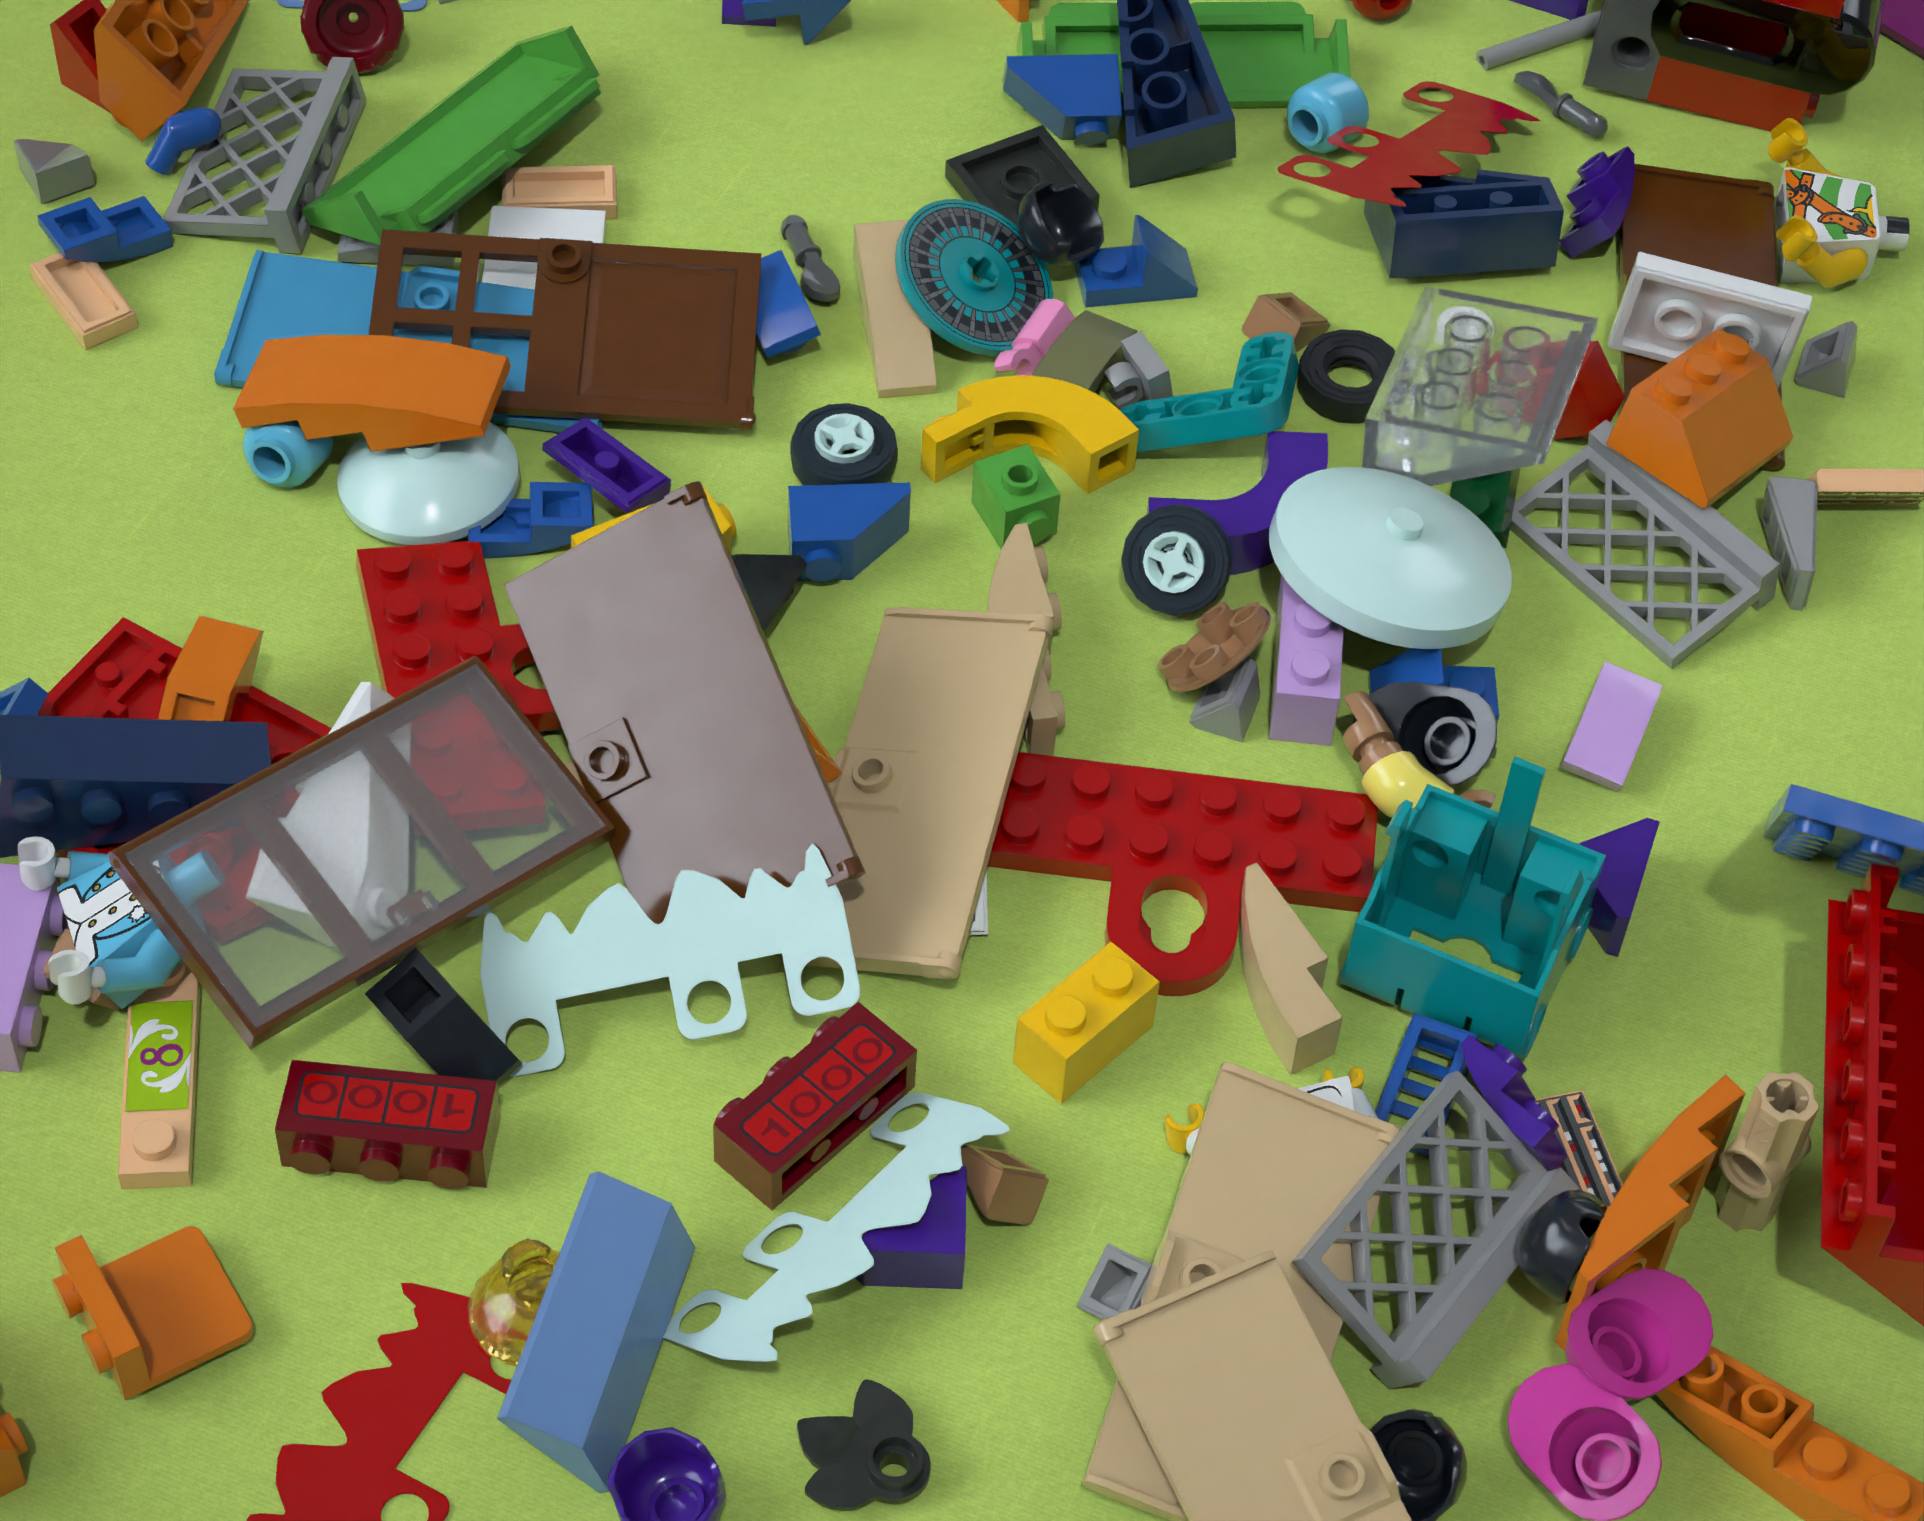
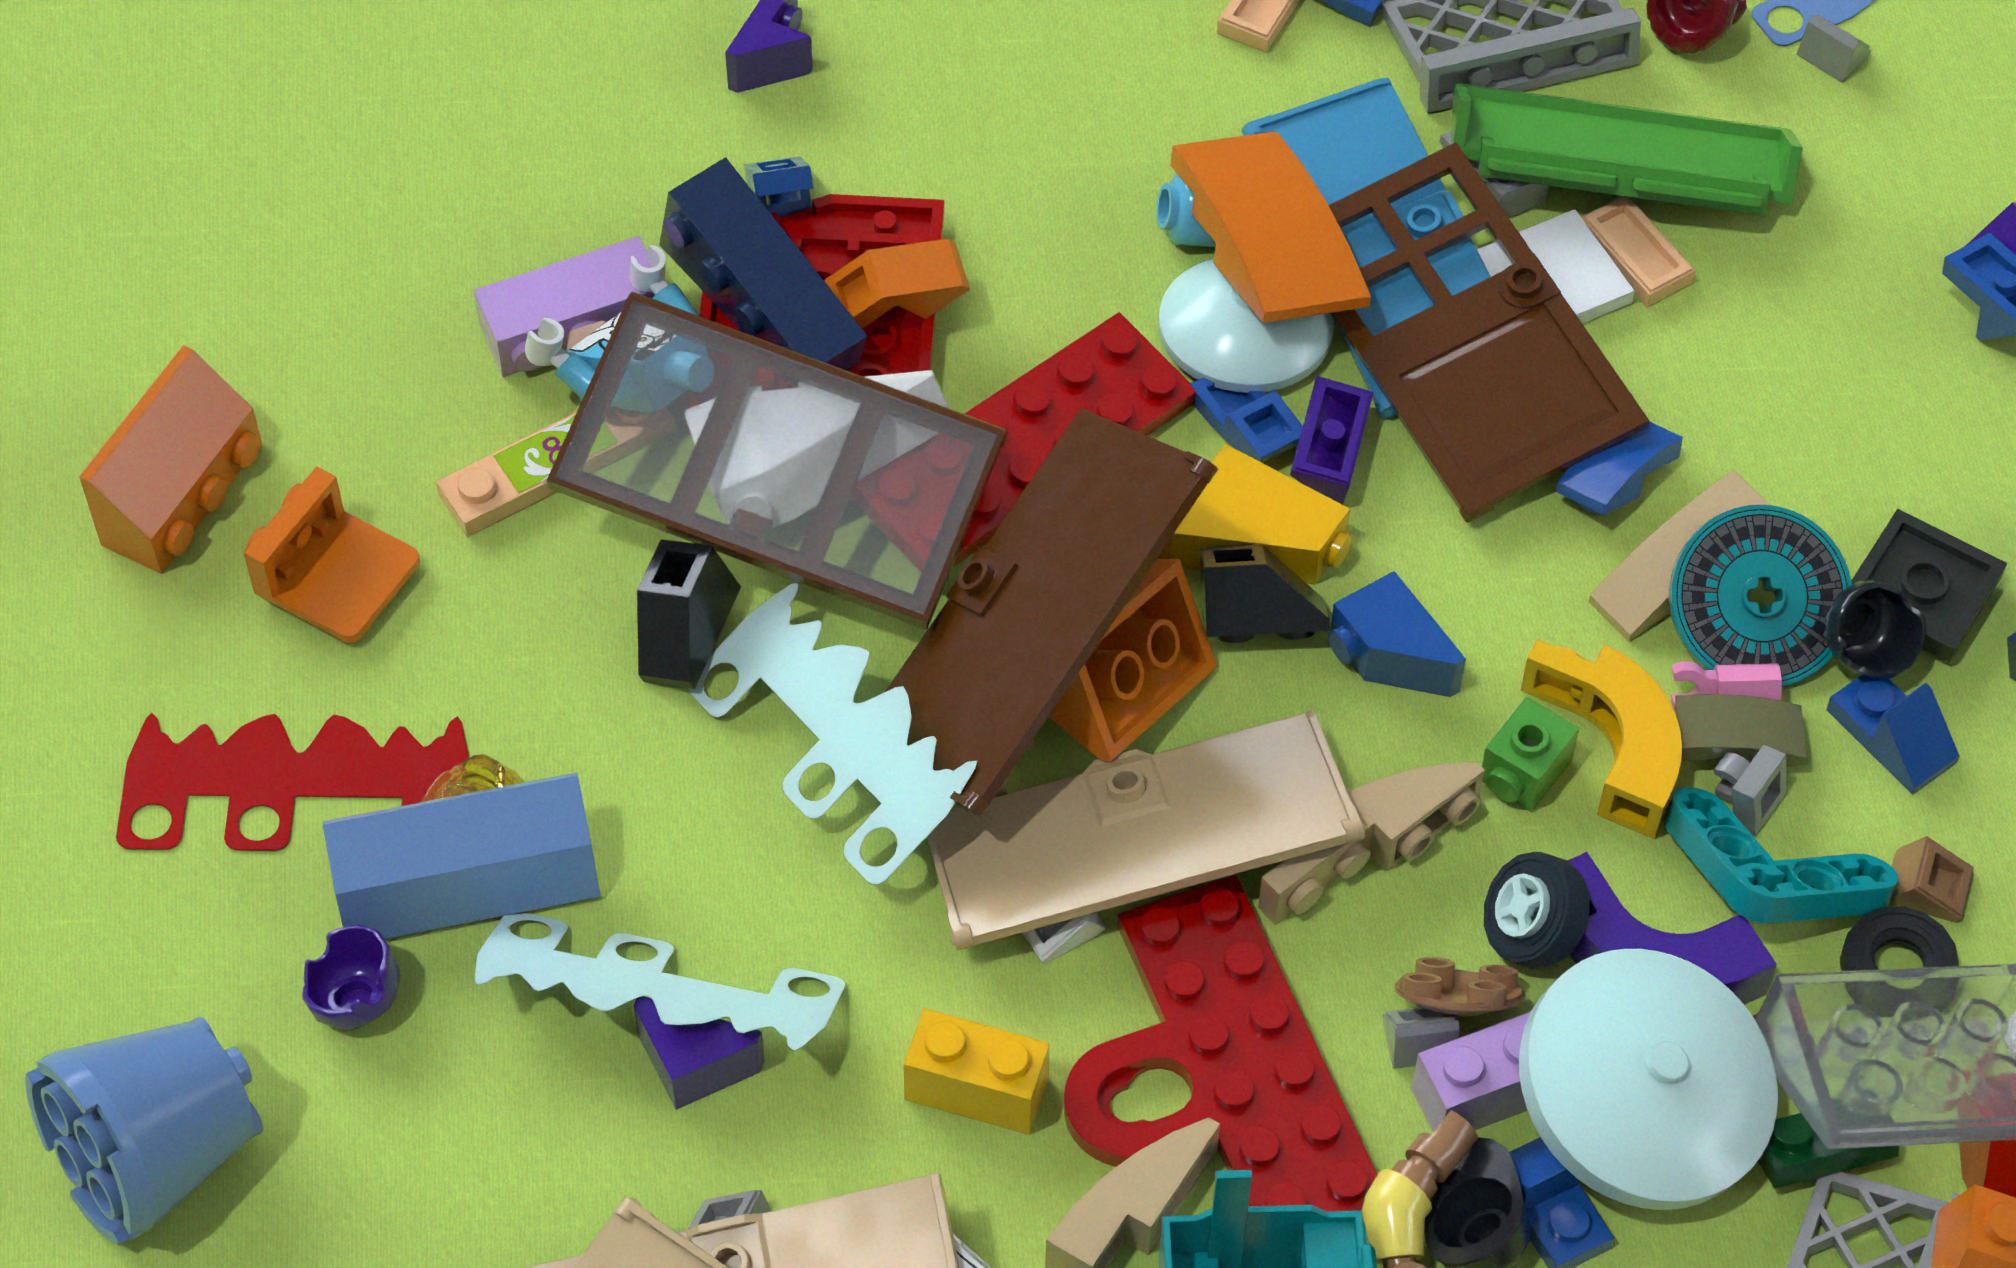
camera: 65 degrees right, 5 degrees up
dark red brick [275,1060,501,1189] -> none
dark red brick [713,1002,917,1211] -> none
dark grey piece [781,215,840,302] -> none
black wheel [790,403,898,486] -> none
pearl dark grey plate [797,1379,931,1510] -> none
medium nougat slope [961,1144,1049,1225] -> none

